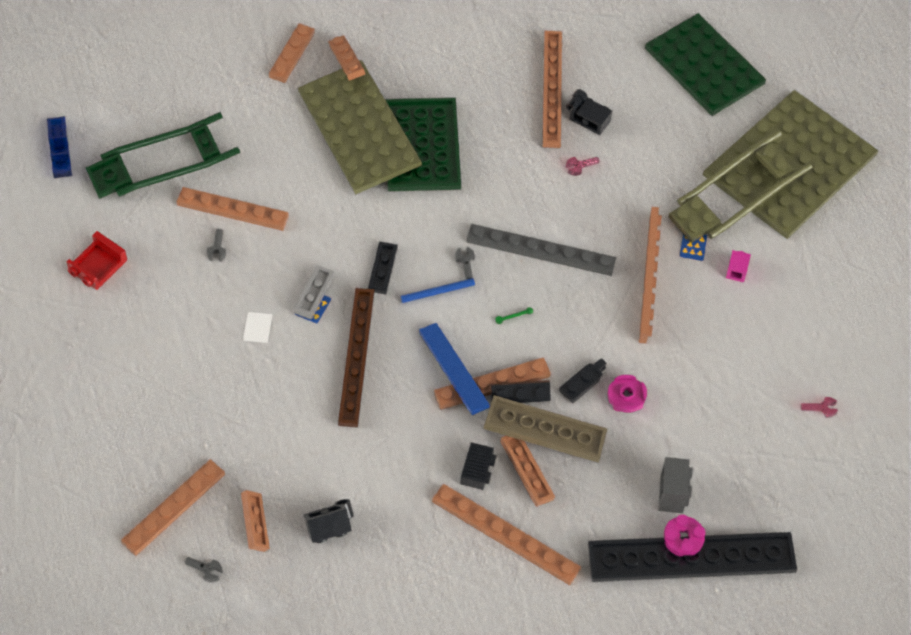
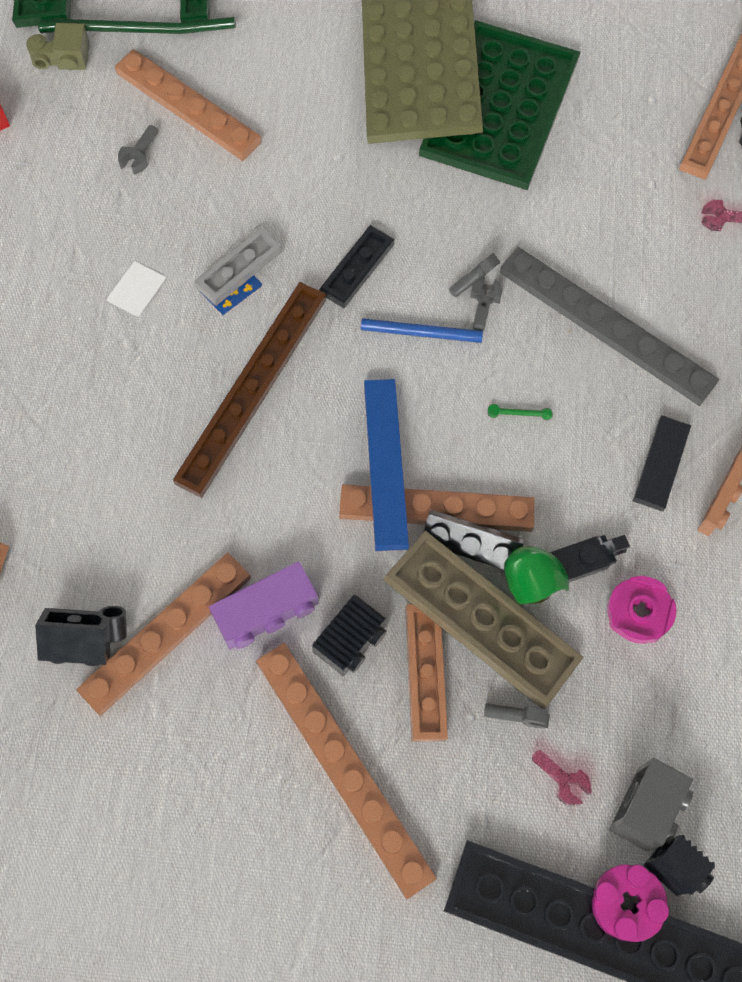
camera: 25 degrees right, 10 degrees up
none -> olive brick [26,23,90,70]
none -> nougat plate [76,552,251,717]
none -> medium lavender brick [208,561,319,650]
none -> dark grey bar [449,253,500,297]
none -> dark grey bar [484,703,550,728]
none -> green piece [504,546,569,604]
none -> clear pink bar [532,750,592,806]
none -> black tile [632,415,692,512]
none -> black brick [643,835,715,896]

